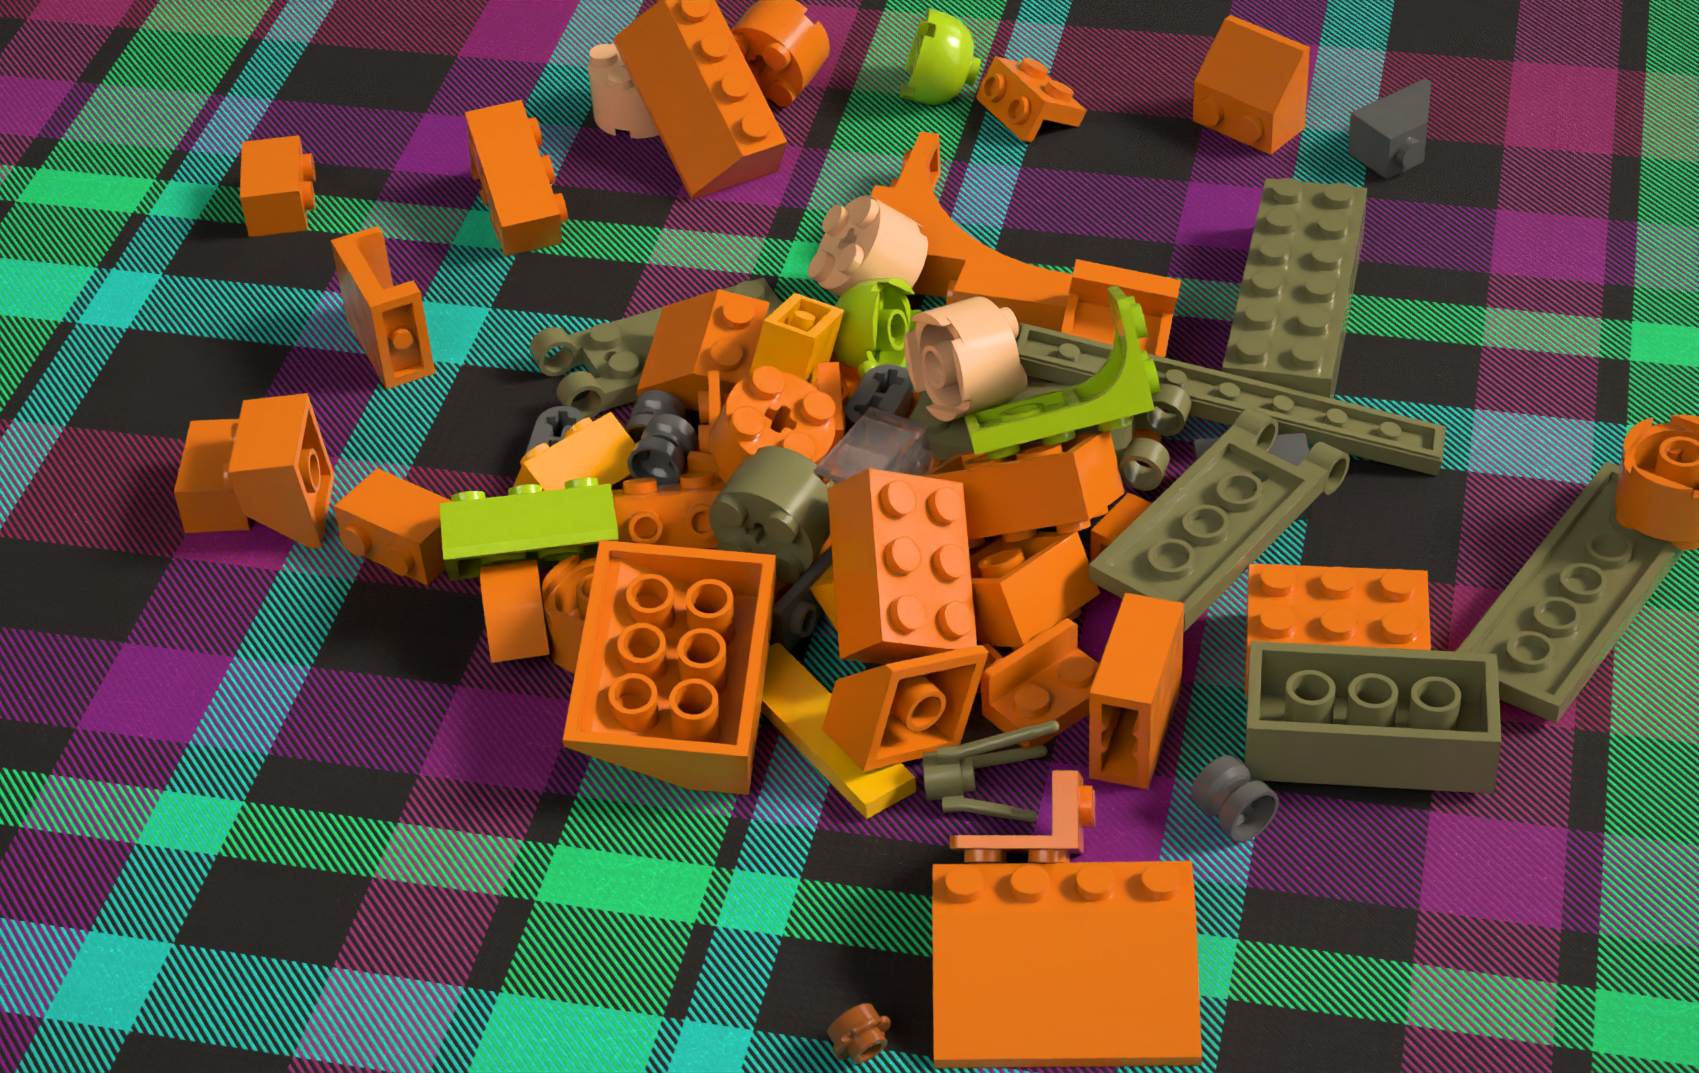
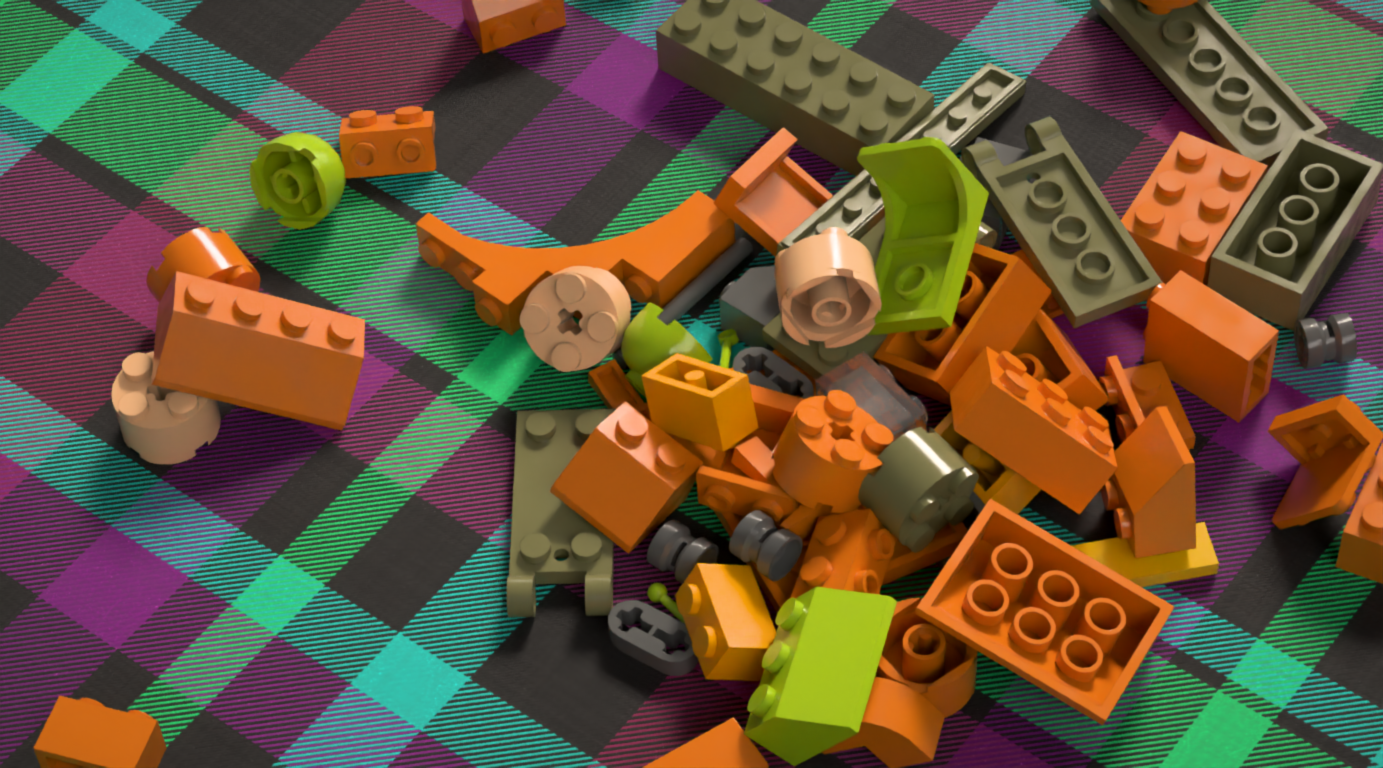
camera: 65 degrees left, 10 degrees up
orange panel [330,226,436,389] -> none
orange wedge [465,100,568,257] -> none
olive plant [923,721,1060,822] -> none

